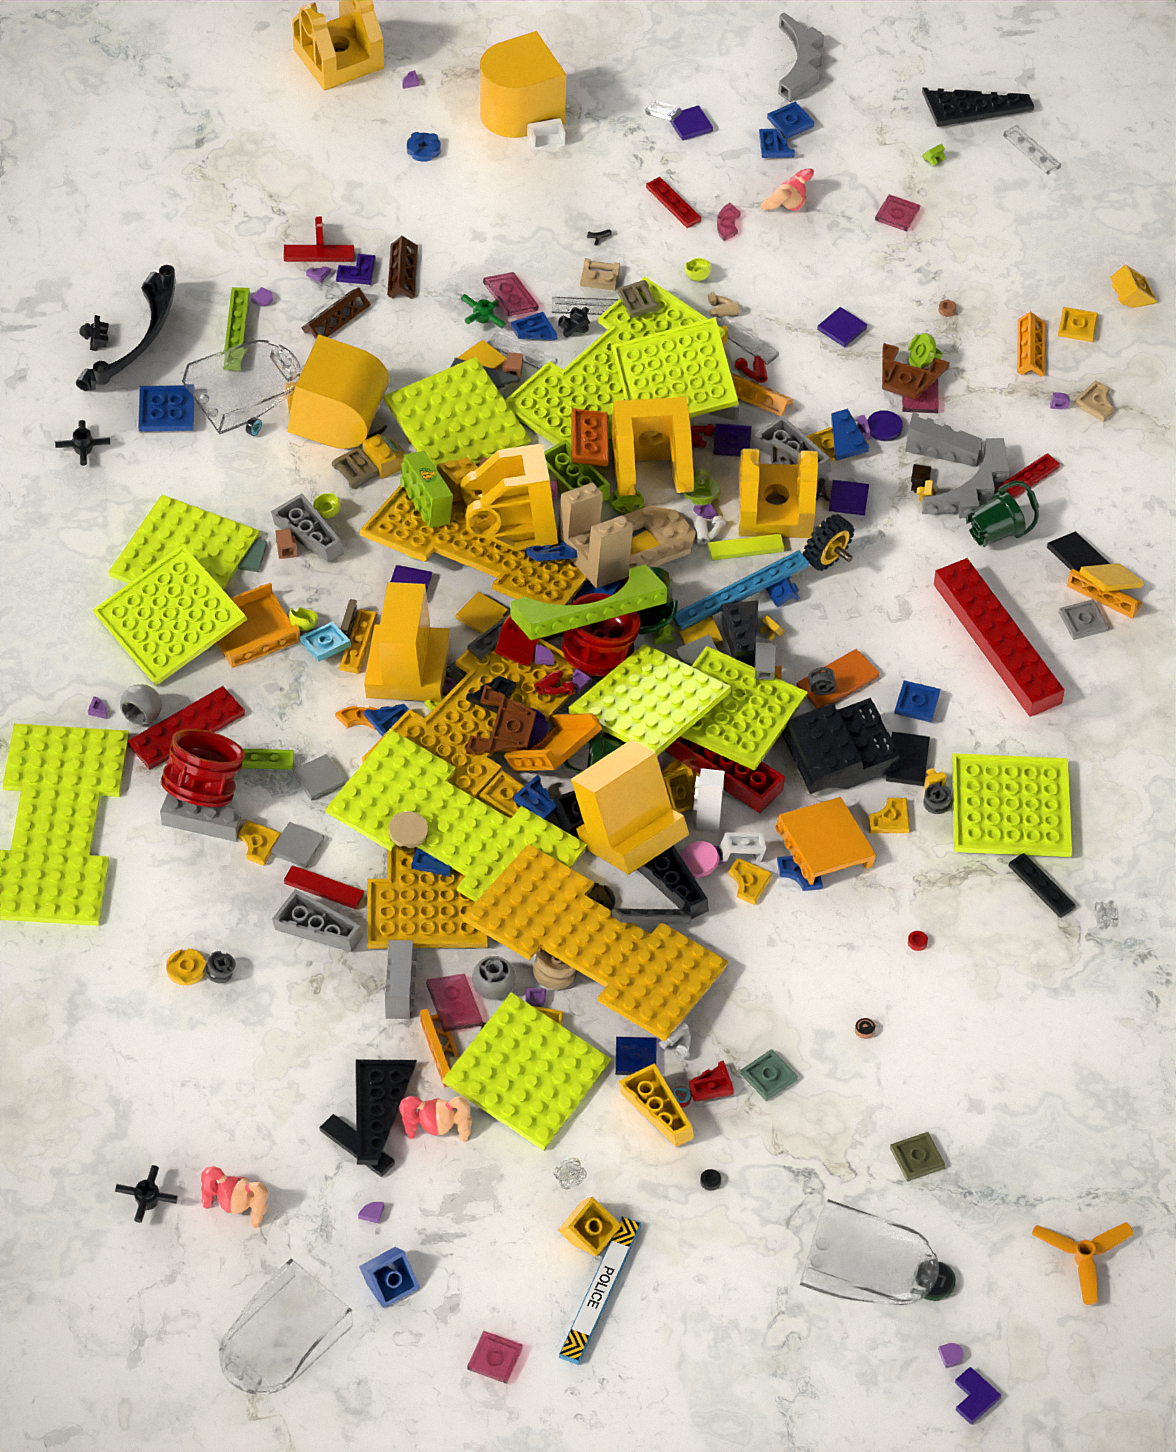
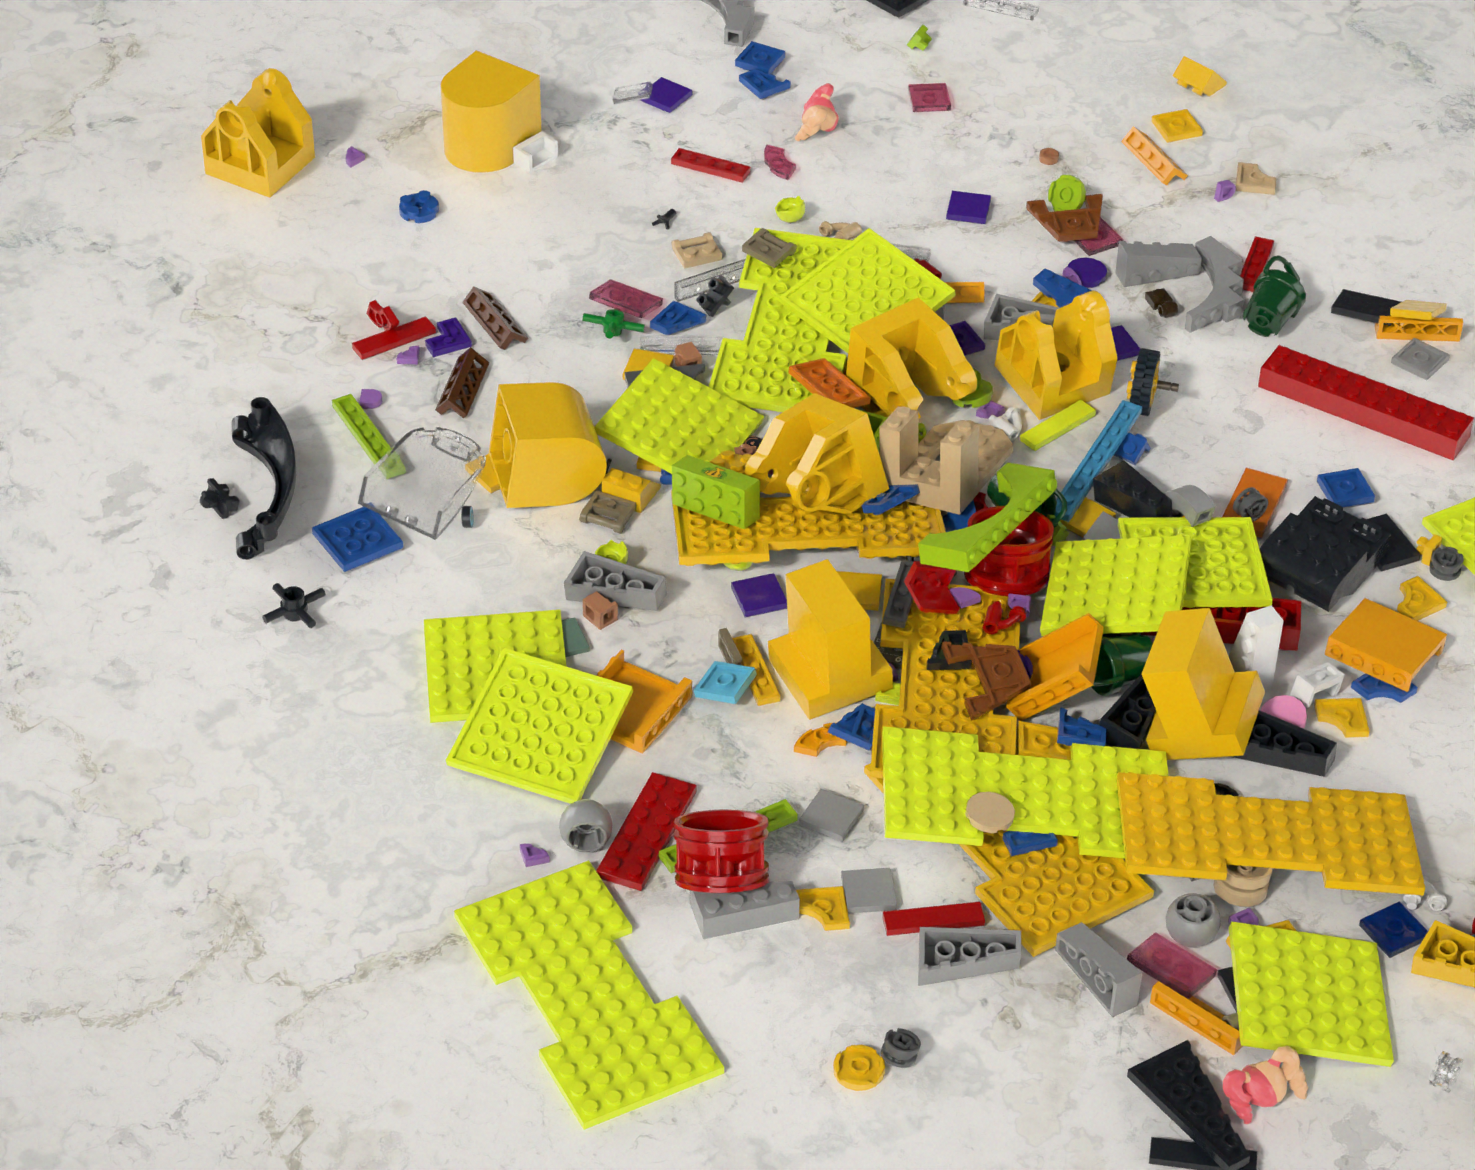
camera: 30 degrees left, 10 degrees down
neon yellow hair [289,607,318,631] -> none
dark grey tile [611,908,691,923] -> none
yellow tile [760,615,785,640] -> none
yellow tile [916,480,937,501] -> none

